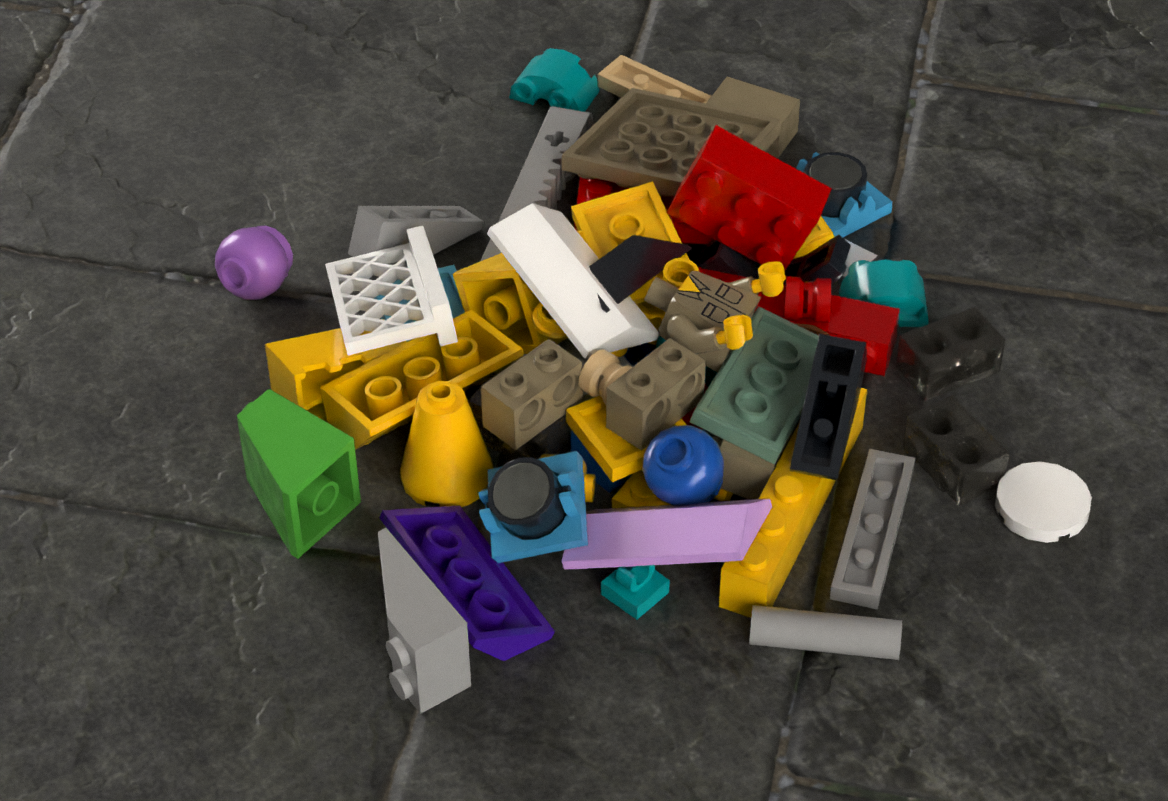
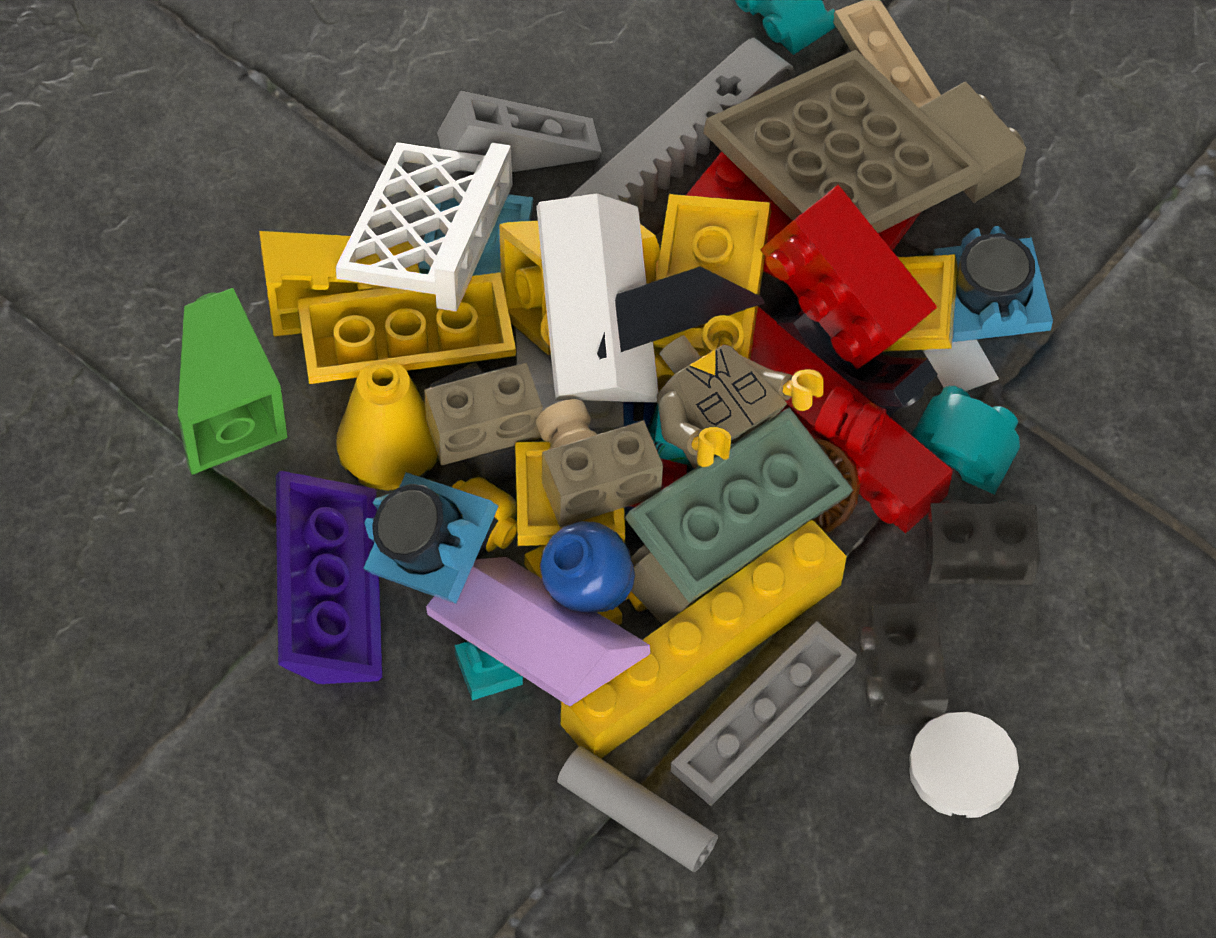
camera: 25 degrees right, 15 degrees up
medium lavender piece [215,226,293,300] -> none
light grey slope [378,528,471,714] -> none
black slope [790,334,867,480] -> none

